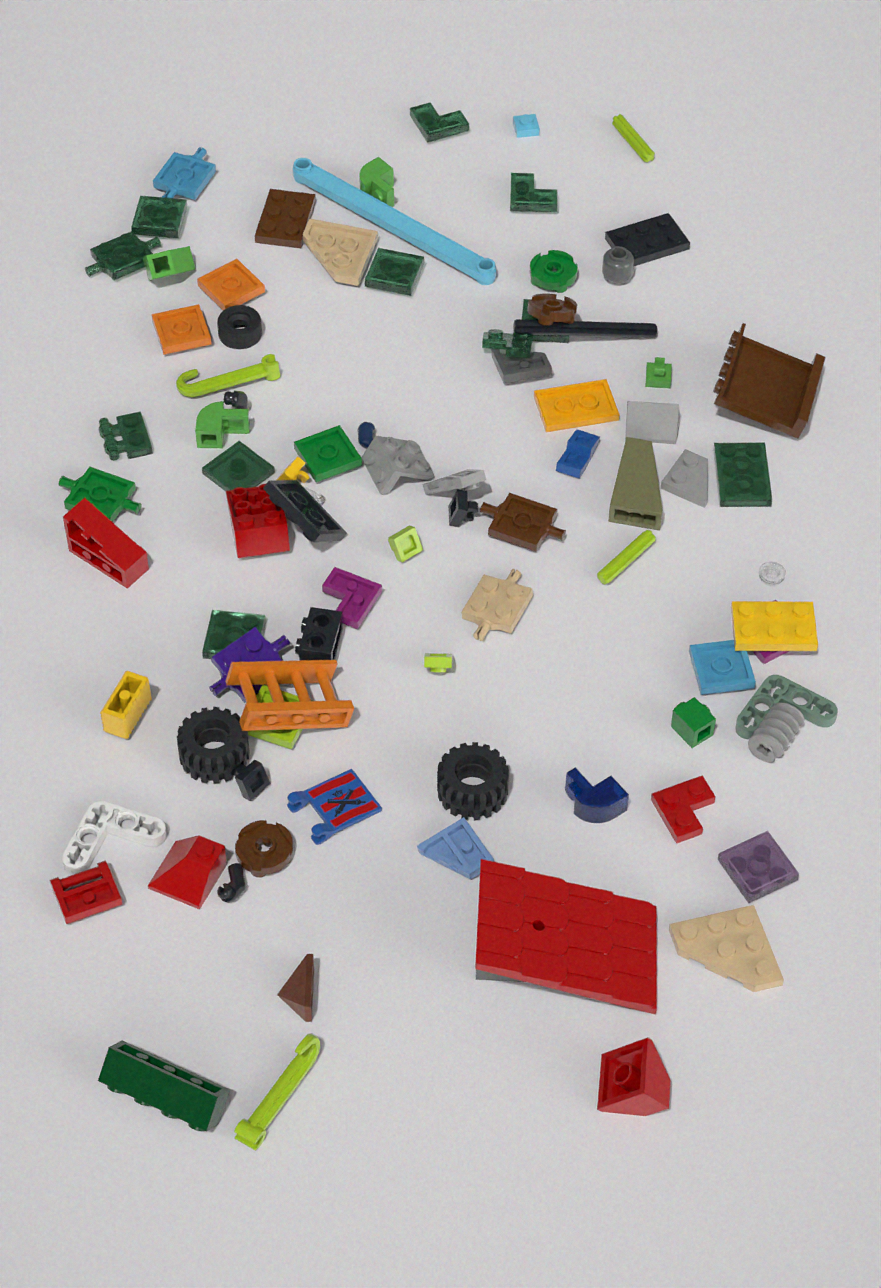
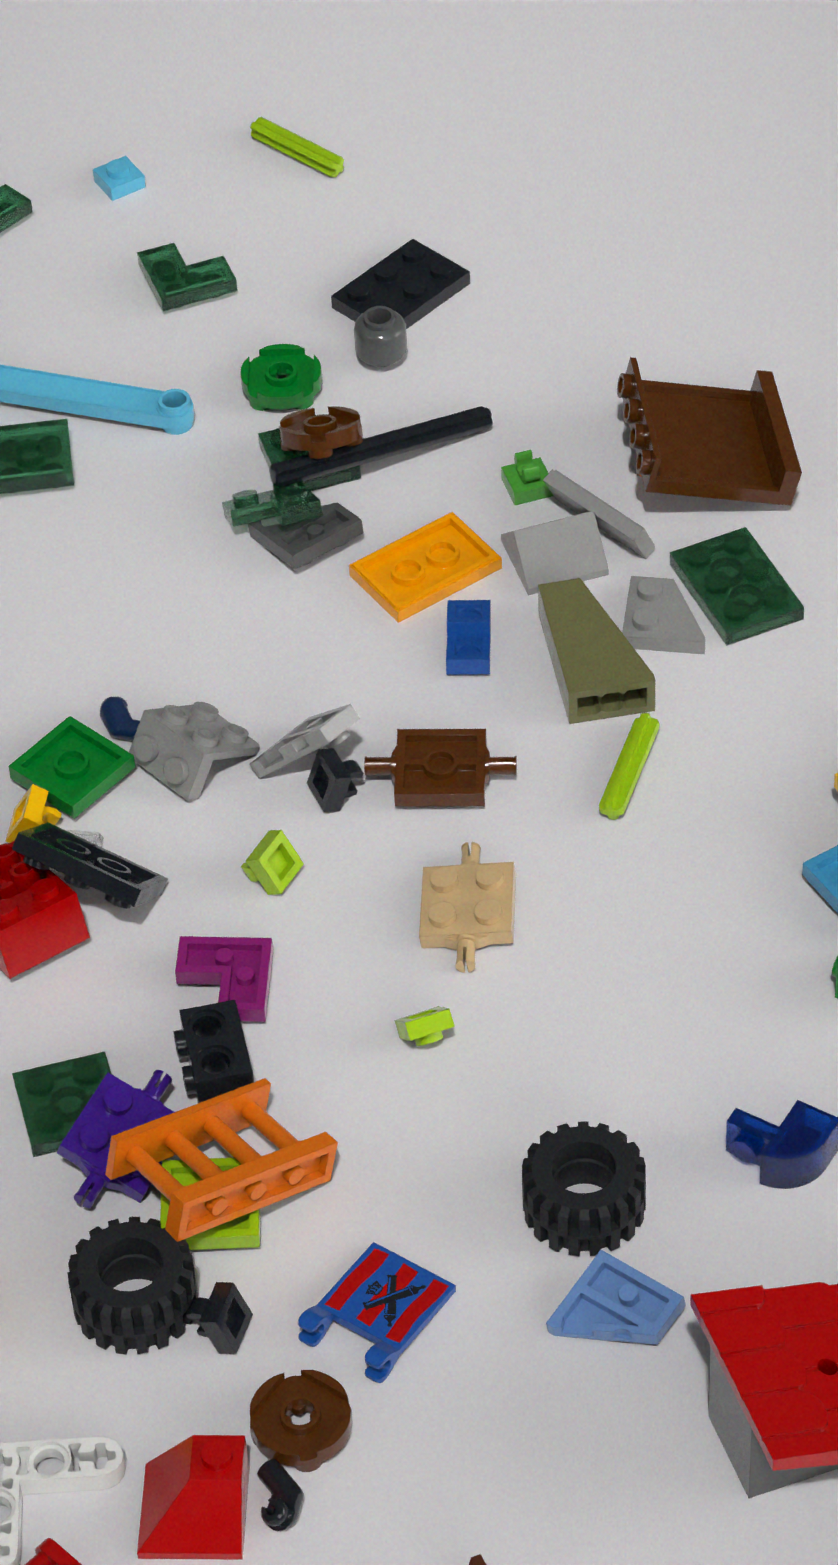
camera: 20 degrees left, 5 degrees down
none -> light grey tile [543,469,655,559]

